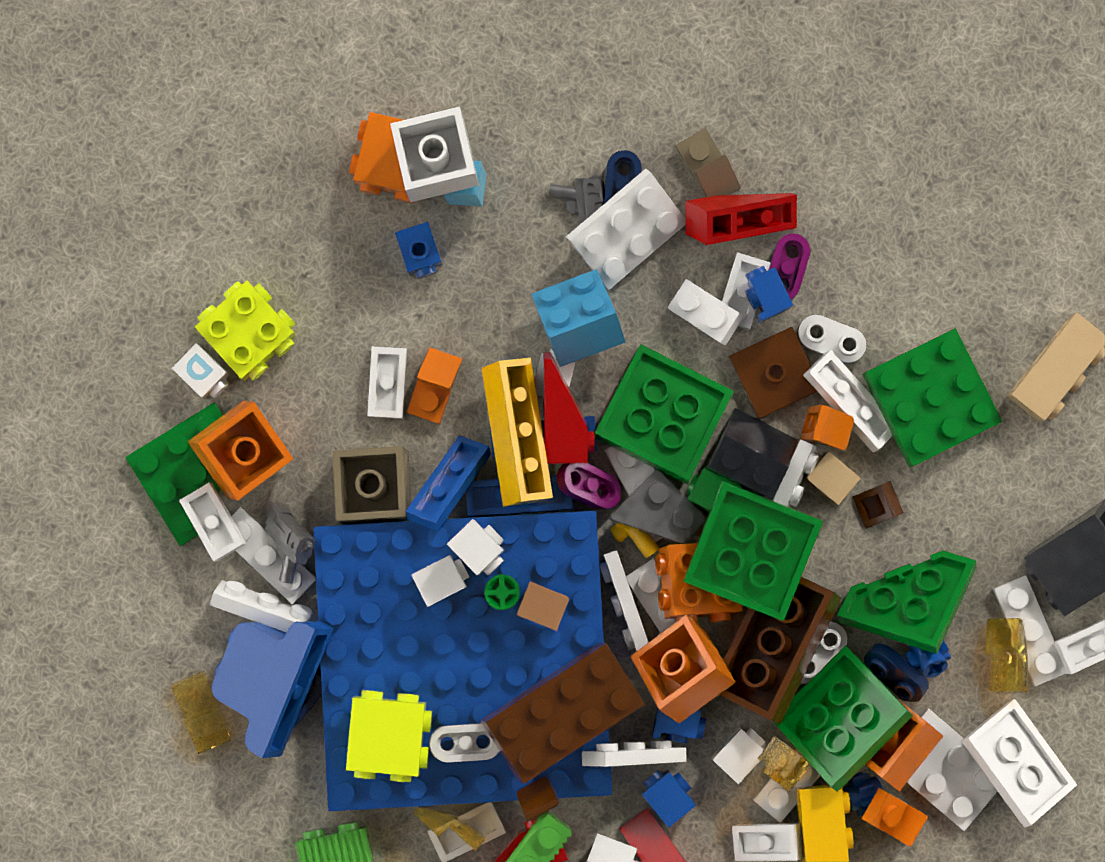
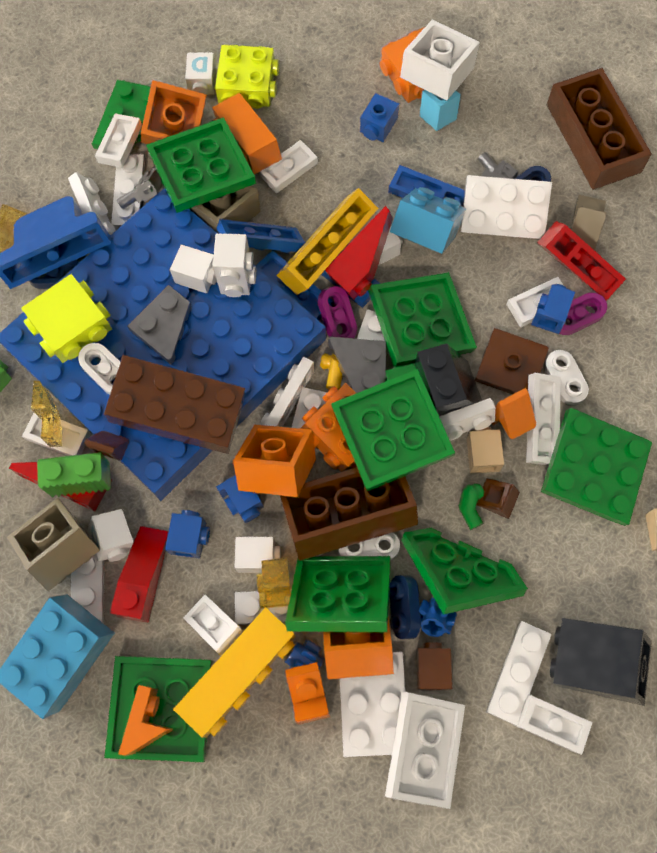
camera: 50 degrees right, 15 degrees down
orange slope [406,347,463,424] -> none
green wheel [484,574,520,610] -> none
medium nougat panel [517,581,569,631] -> none
white plate [582,740,687,767] -> none
white plate [668,279,744,346] -> none
clear yellow slope [985,618,1028,693] -> none
none -> flat silver wing [127,285,192,365]
none -> green plate [146,117,256,213]
none -> orange brick [212,93,282,175]
none -> blue plate [388,165,465,207]
none -> reddish brown brick [416,642,452,690]
none -> green arm [458,483,484,530]
none -> reddish brown brick [547,68,652,190]

